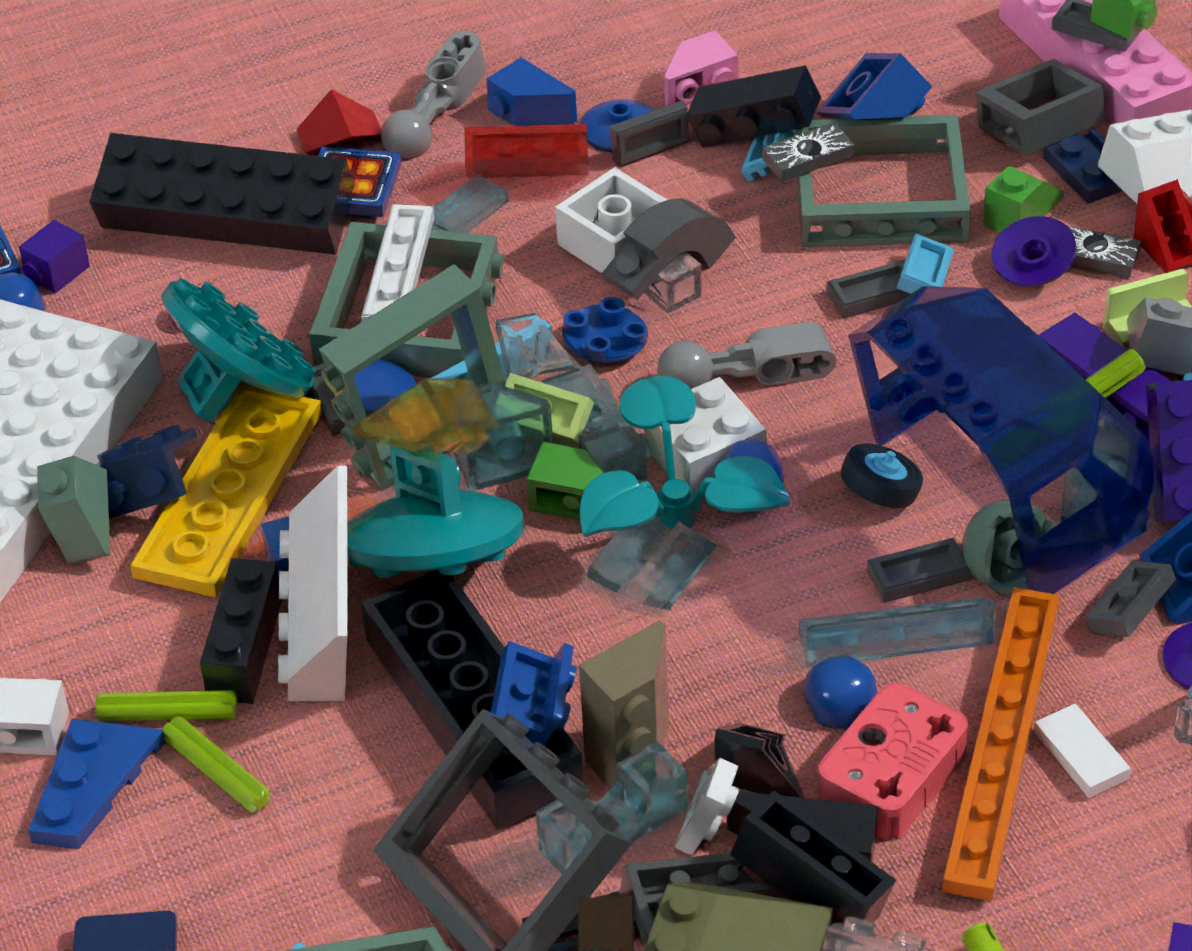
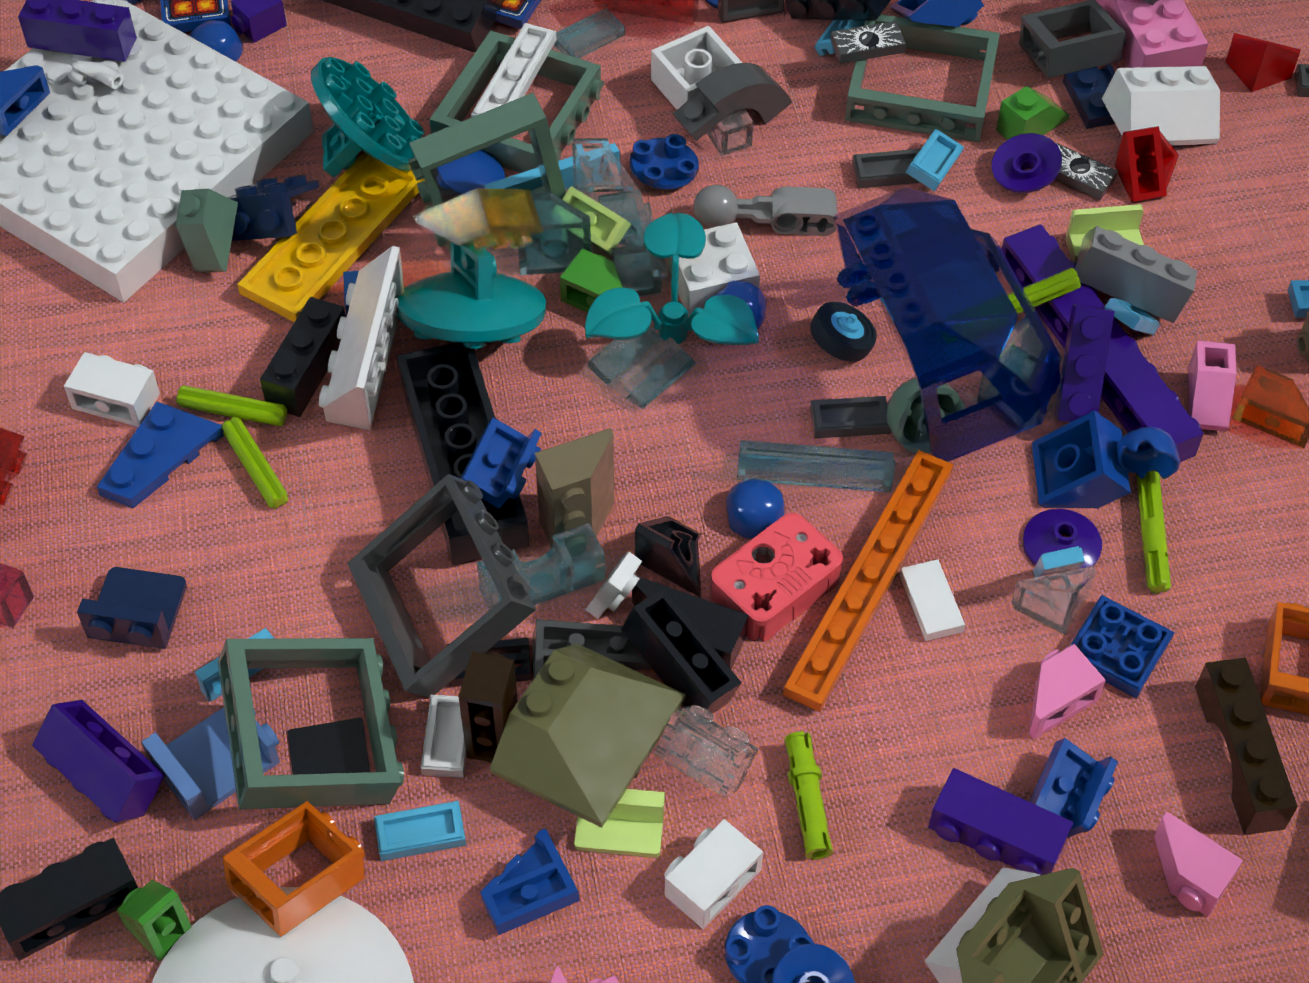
camera: 10 degrees right, 10 degrees up
dark grey plate [1084,561,1176,637] -> none

